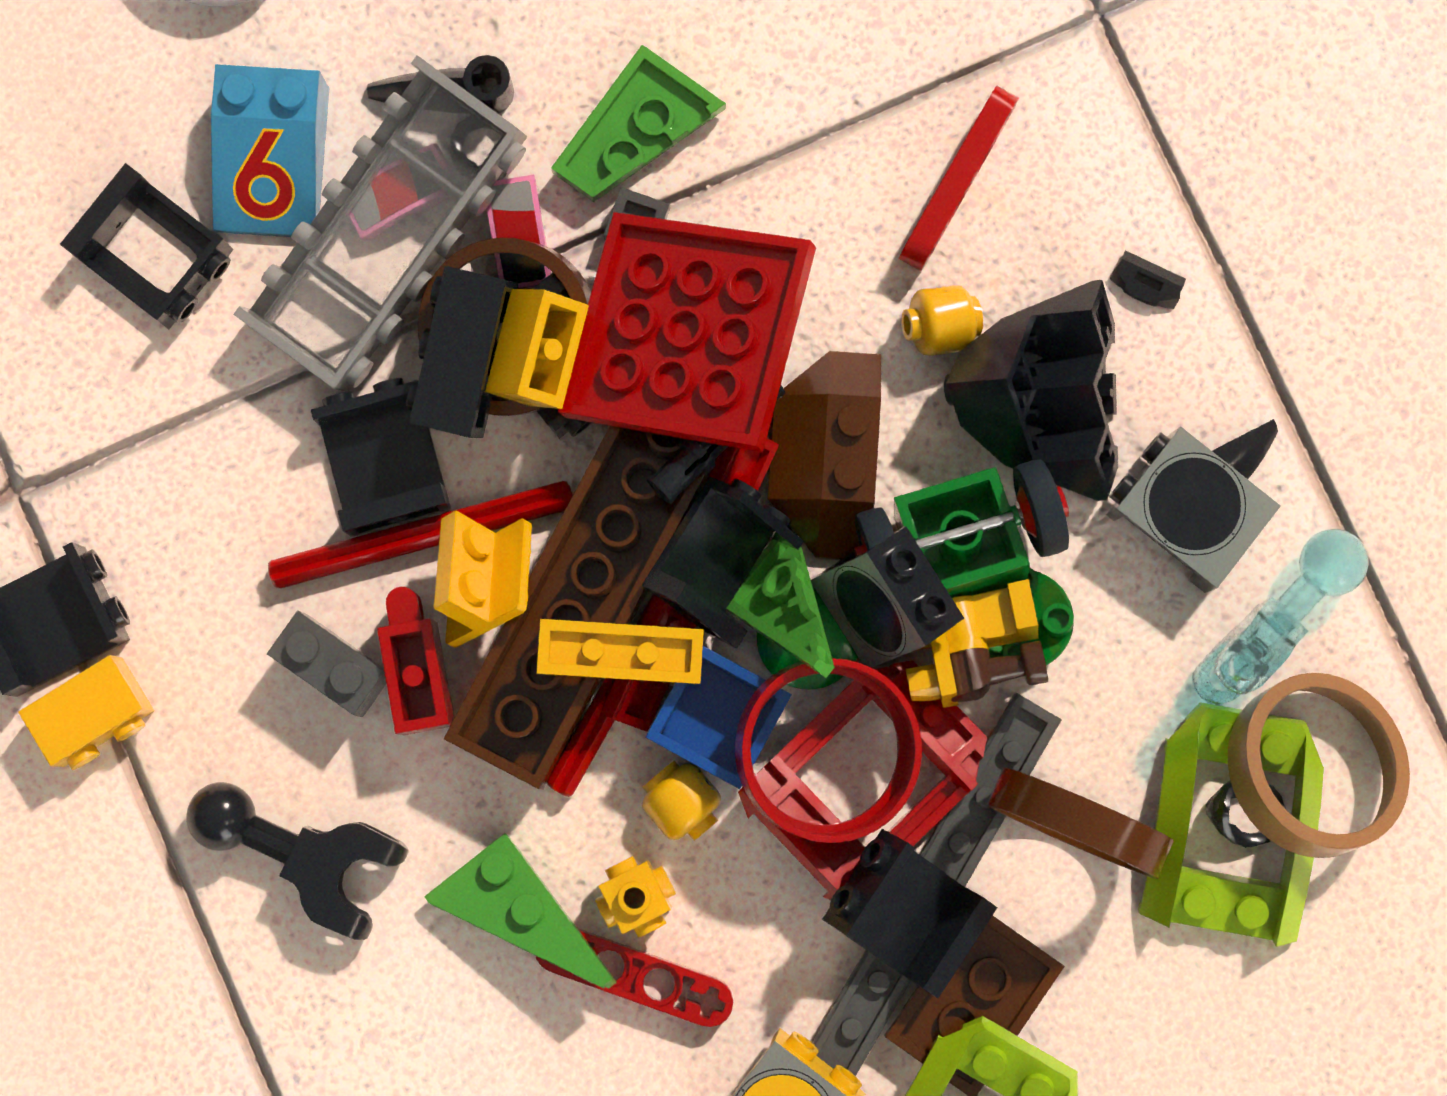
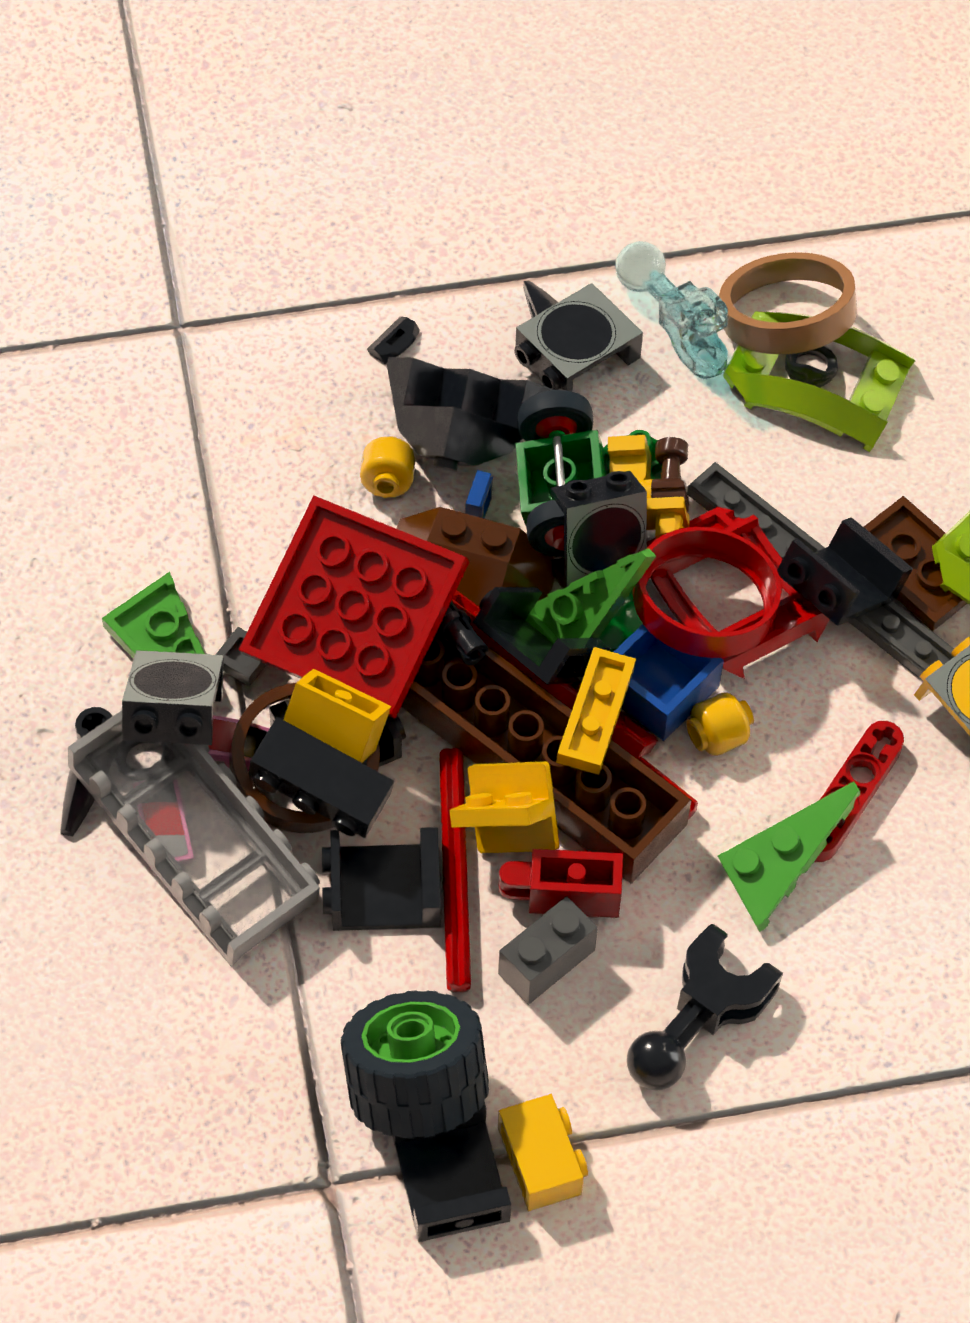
camera: 80 degrees left, 25 degrees down
black panel [60,163,234,330] -> none
dark azure slope [211,64,330,237] -> none
yellow brick [595,856,676,938] -> none
red beam [899,86,1019,272] -> none
reddish brown piece [987,767,1174,879] -> none
none -> black panel [122,650,224,745]
none -> black wheel [341,990,489,1138]
none -> blue tile [465,470,493,519]

